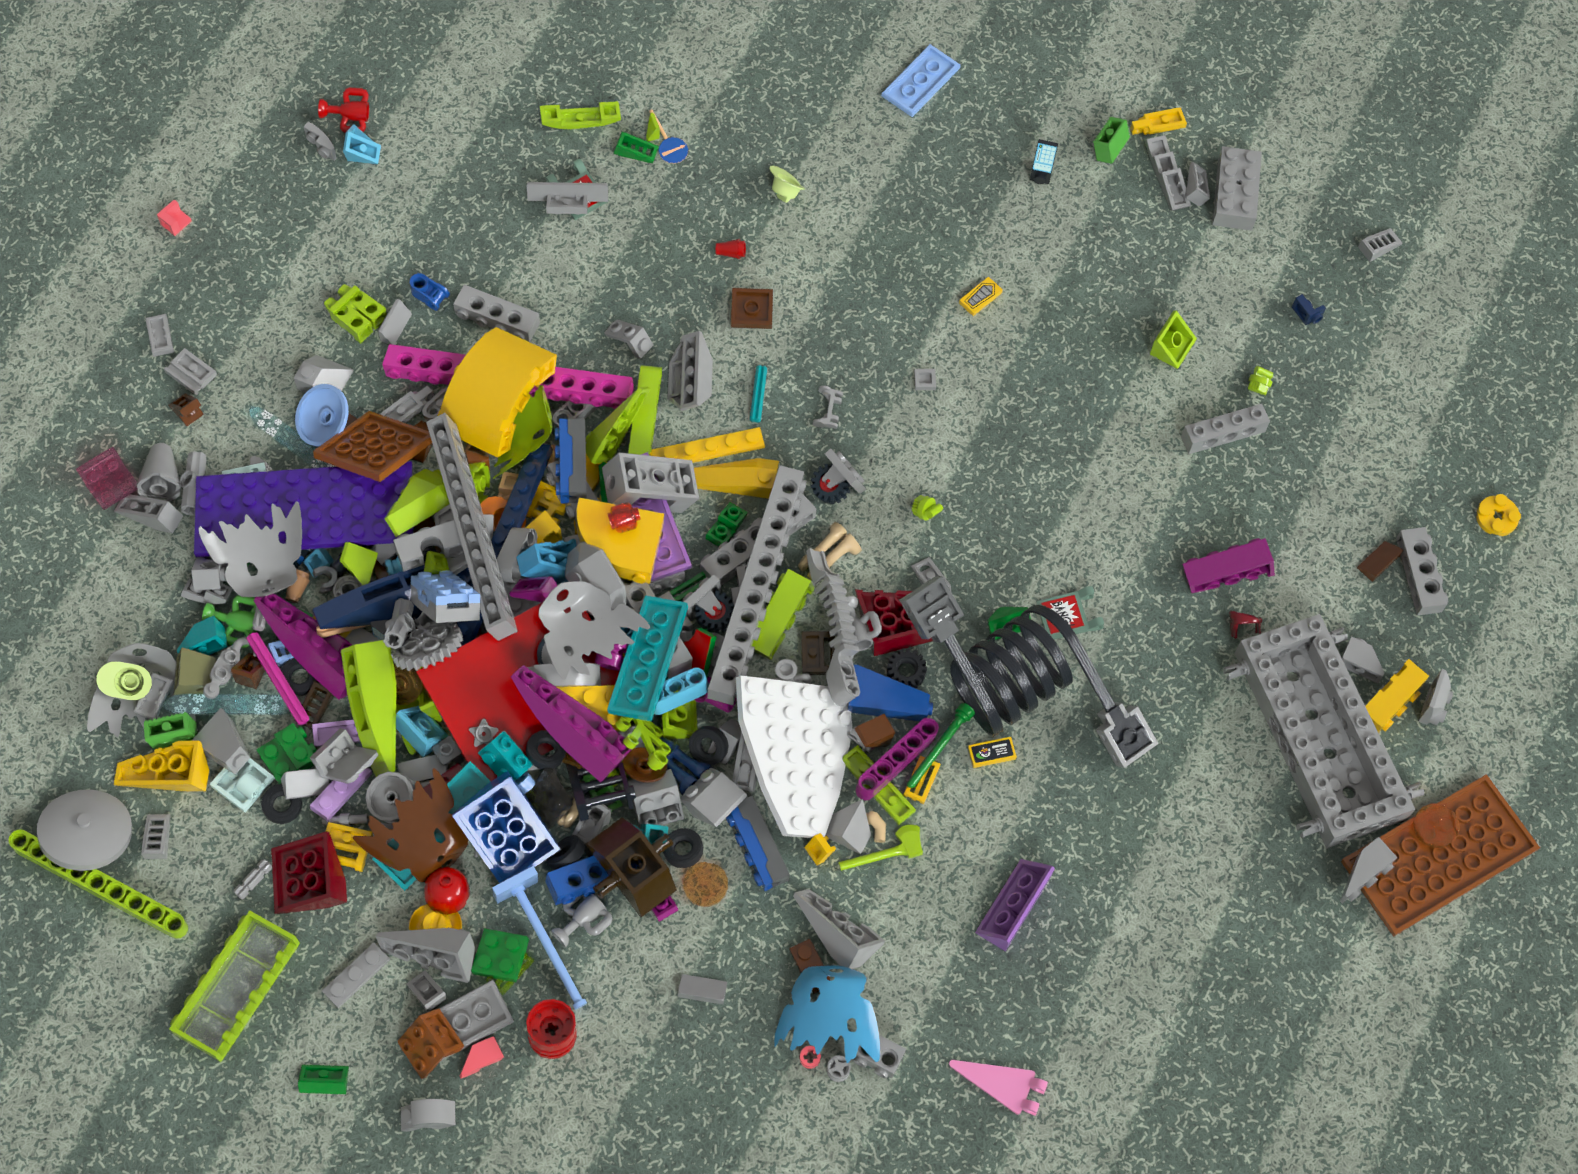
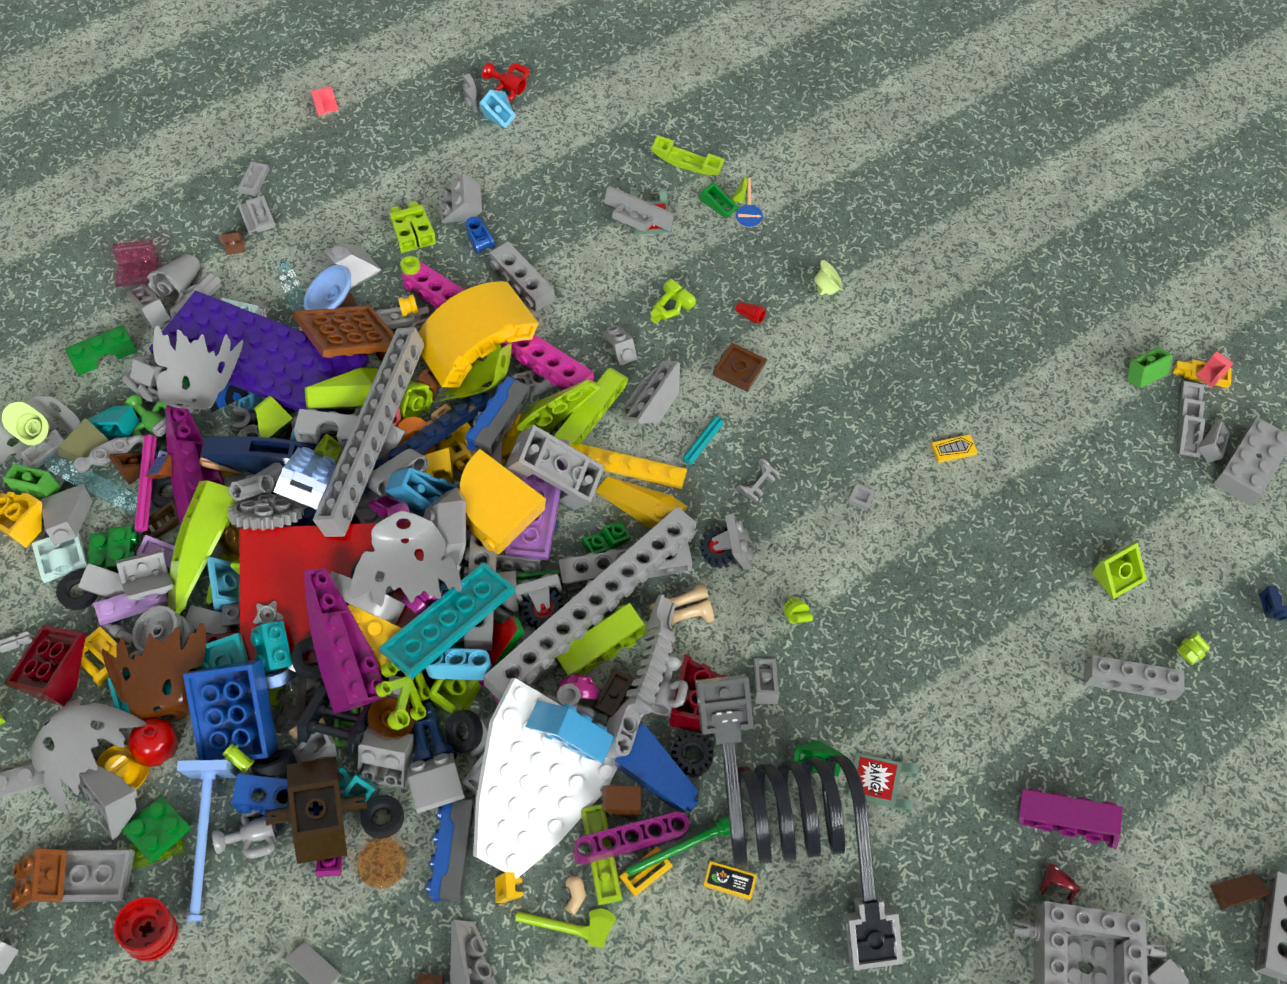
camera: 30 degrees right, 5 degrees down
medium nougat cone [285,569,310,603] -> none
light grey slope [378,299,412,345] -> none
light grey slope [406,970,446,1013] -> none
coral slope [459,1036,504,1079] -> none
clear red head [607,502,641,533] -> none
light grey slope [825,799,871,855] -> none
light blue tile [881,44,960,117] -> none
slope [1030,139,1058,184] -> none
none -> light grey piece [30,698,146,815]
none -> green arch [65,324,137,376]
none -> dark orange slope [146,455,172,479]
none -> lime pin [222,744,254,774]
none -> yellow wheel [398,294,418,317]
none -> lime tile [400,256,421,275]
none -> light grey slope [439,174,482,223]
none -> dark azure wedge [525,700,614,763]
none -> dark pink piece [557,674,599,699]
none -> lime piece [650,279,696,324]
none -> coral panel [1196,352,1234,388]

